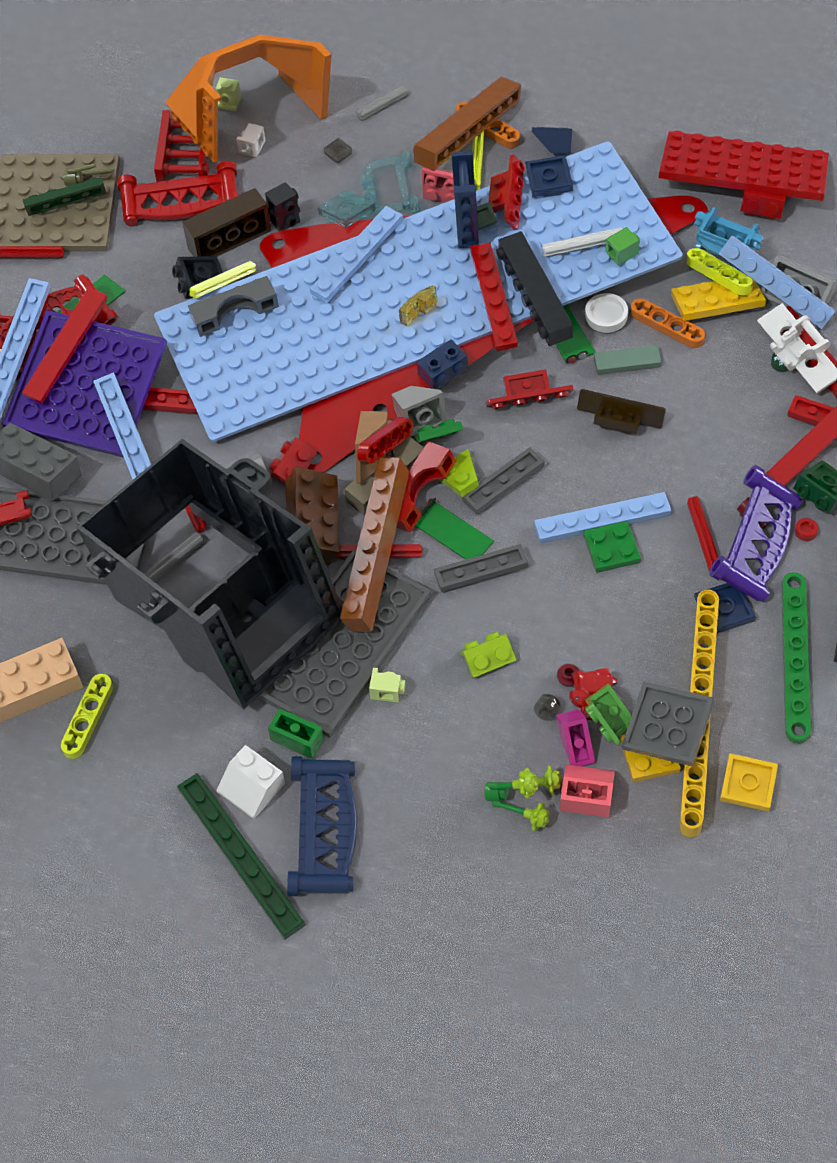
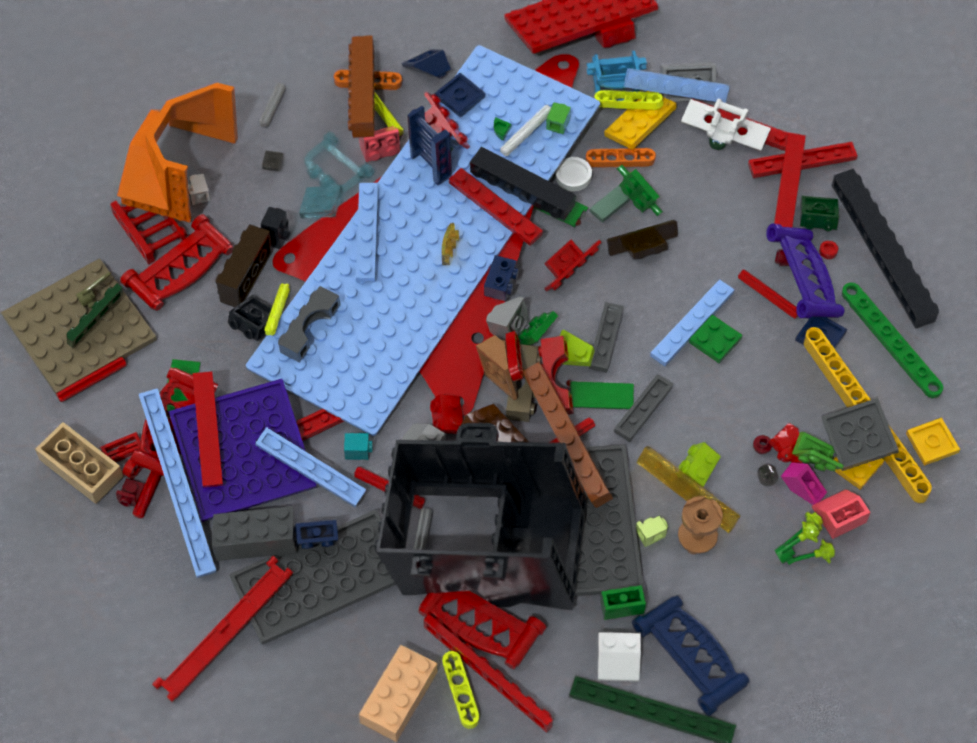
camera: 40 degrees left, 0 degrees up
none -> dark blue brick [295,520,338,549]
none -> teal brick [344,433,373,460]
none -> red piece [418,590,547,669]
none -> red plate [424,614,553,733]
none -> green tile [494,117,512,141]
none -> green plate [617,164,663,216]
none -> clear yellow tile [636,446,741,533]
none -> medium nougat piece [678,496,723,555]

